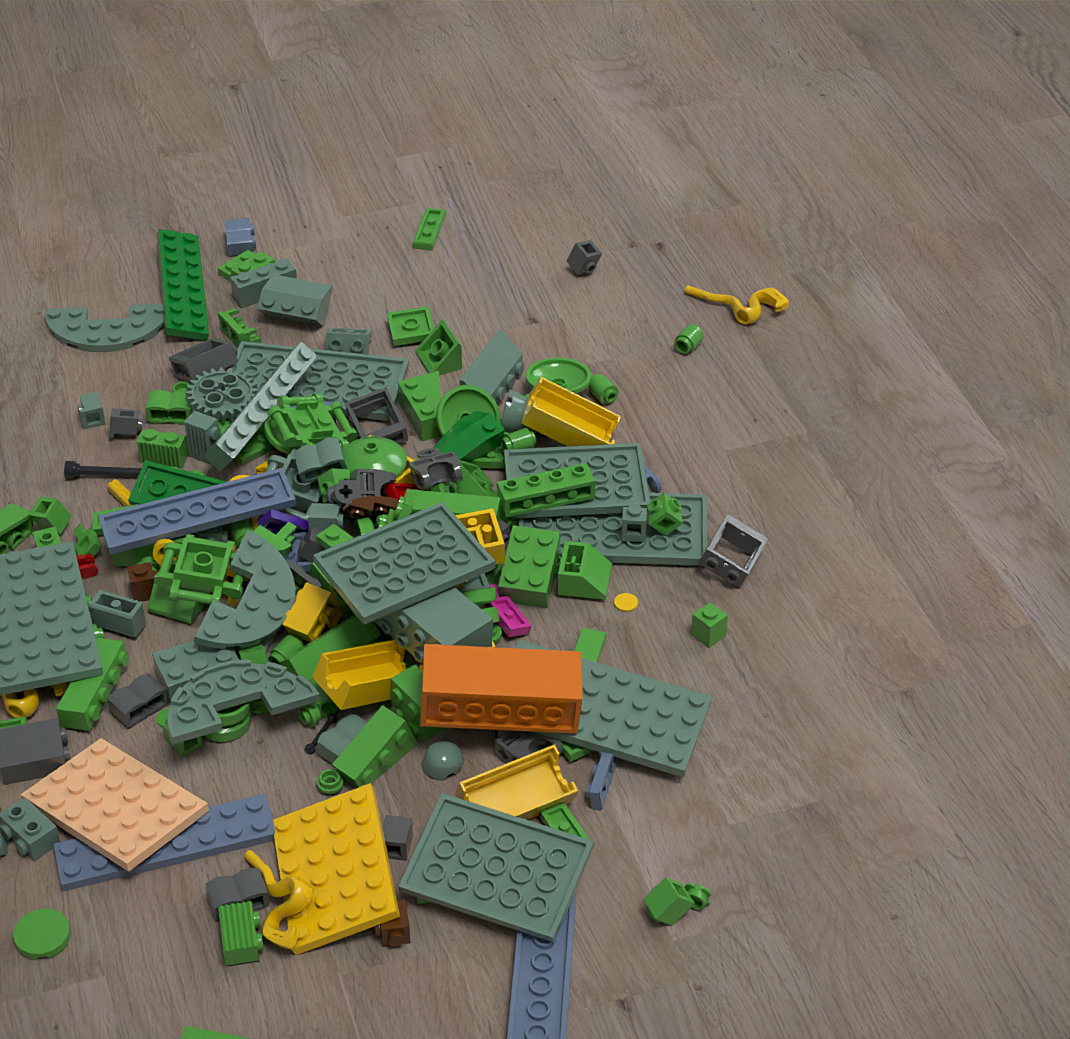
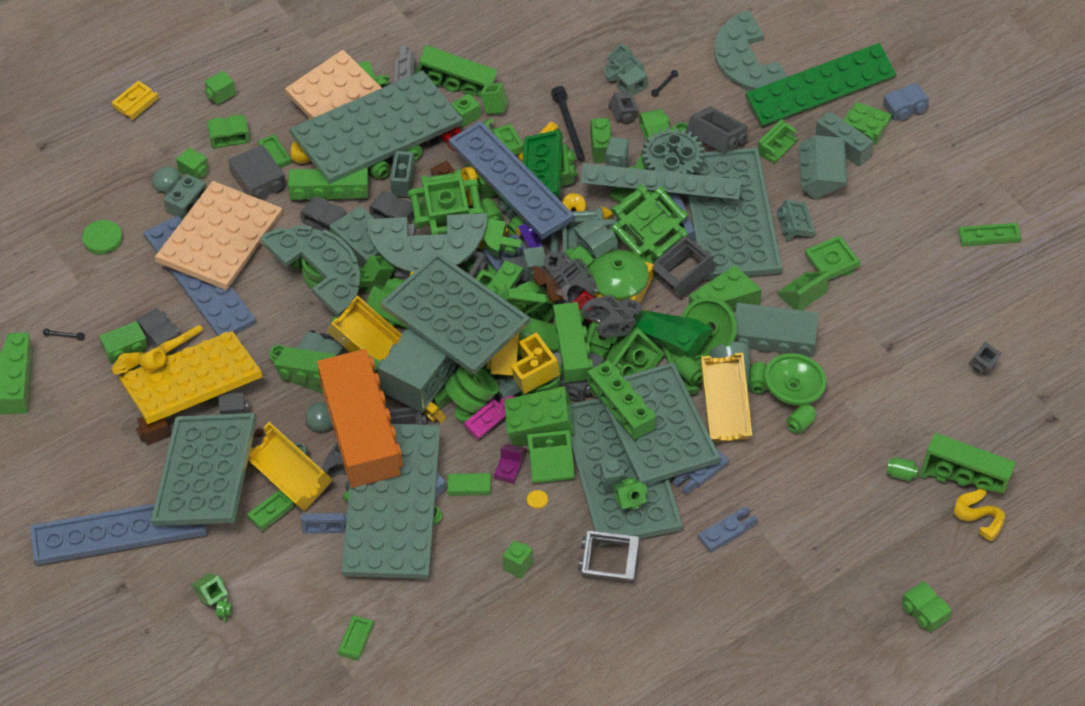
camera: 75 degrees right, 10 degrees up
none -> black hinge [43,328,85,341]
none -> bright green tile [338,615,374,661]
none -> dark grey brick [369,191,414,224]
none -> magenta slope [494,444,527,484]
none -> sand green brick [604,43,645,81]
none -> black hinge [651,70,678,97]
none -> sand blue hinge [698,507,758,553]
none -> bright green brick [902,581,952,632]
none -> bright green wedge [919,433,1016,493]

